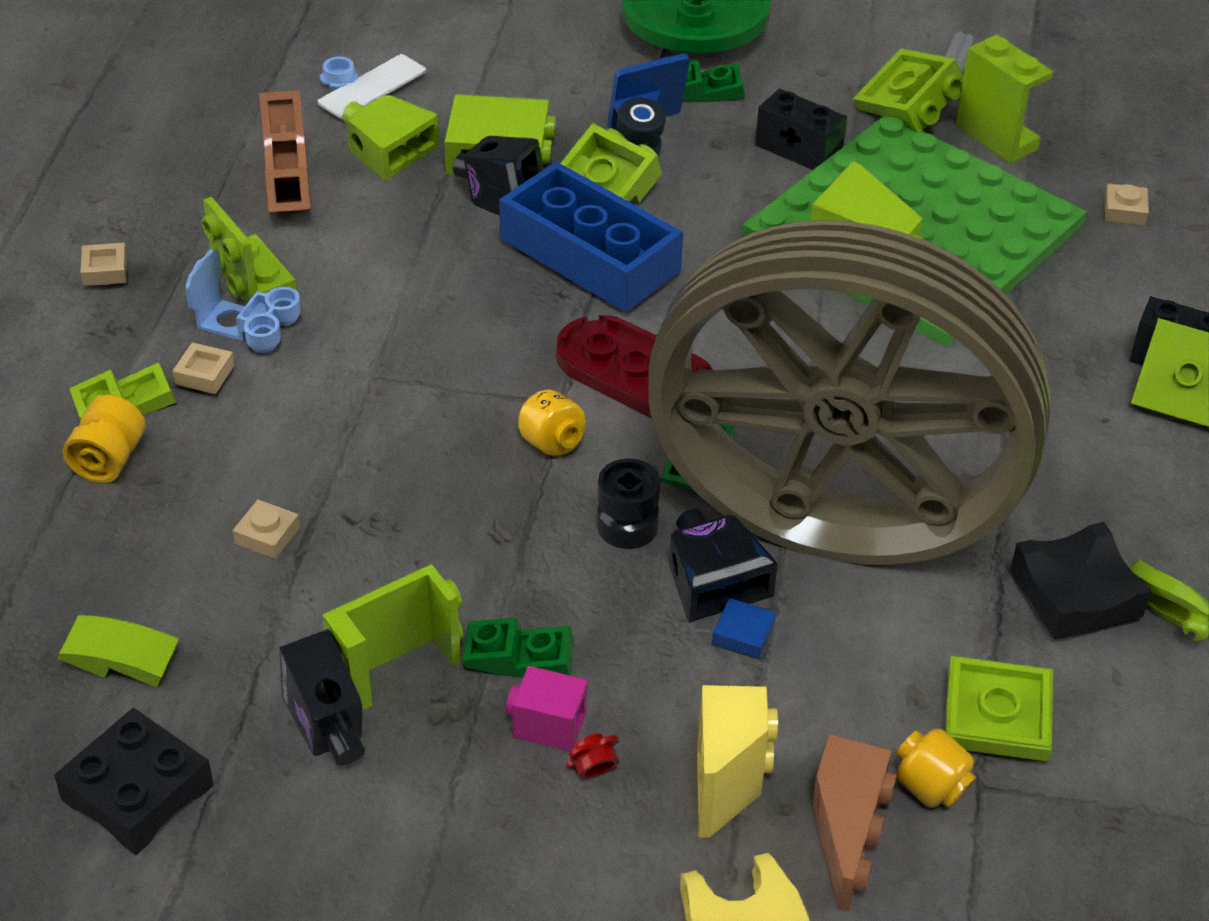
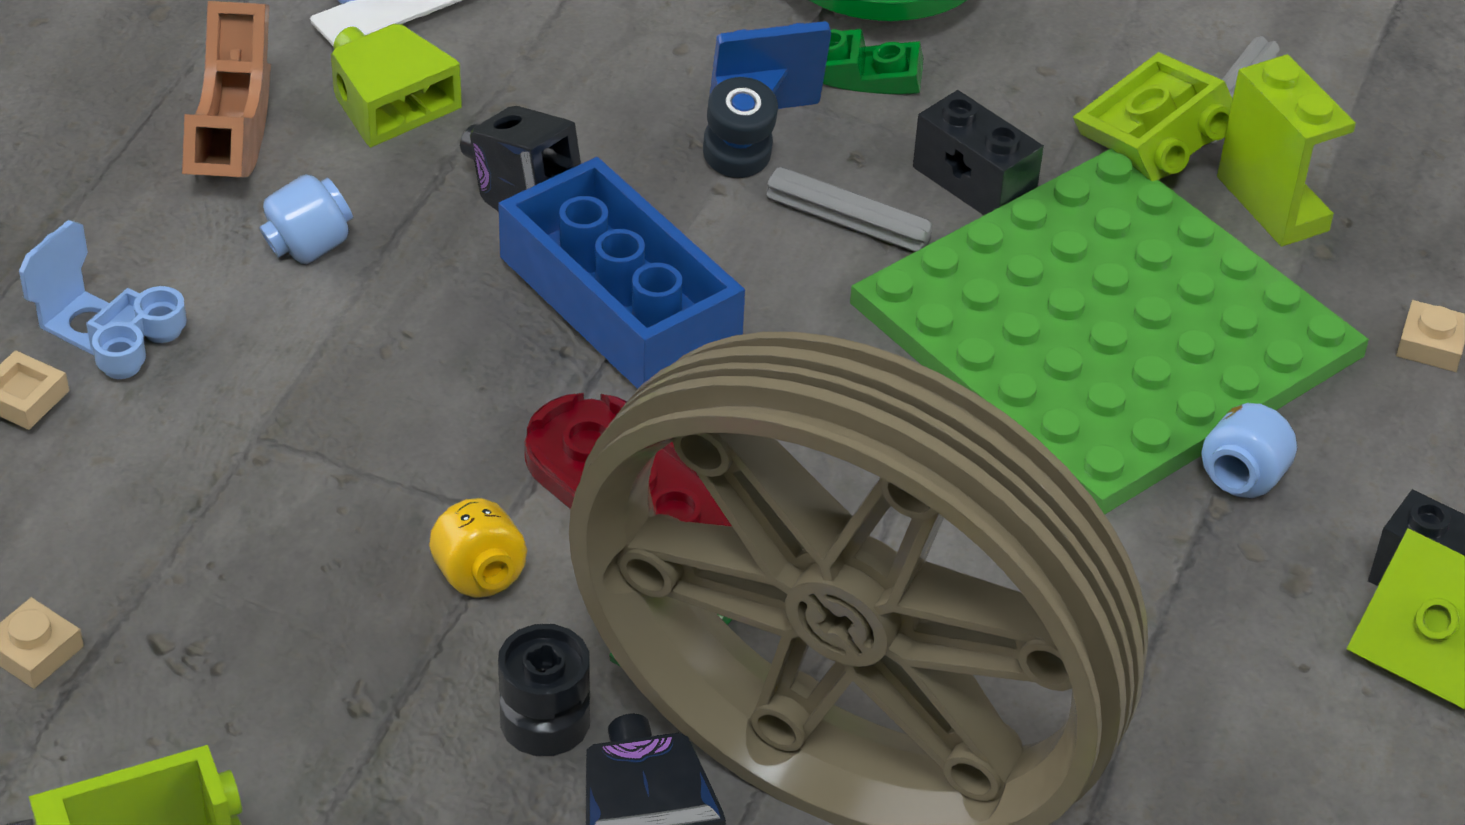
camera: 10 degrees right, 0 degrees up
lime bracket [201,197,297,304] -> none
lime panel [445,94,556,175] -> none
lime plate [560,123,662,203] -> none
lime slope [811,162,924,240] -> none
none -> light blue head [259,174,353,264]
none -> light grey axle [767,167,932,252]
none -> light blue head [1201,403,1297,498]

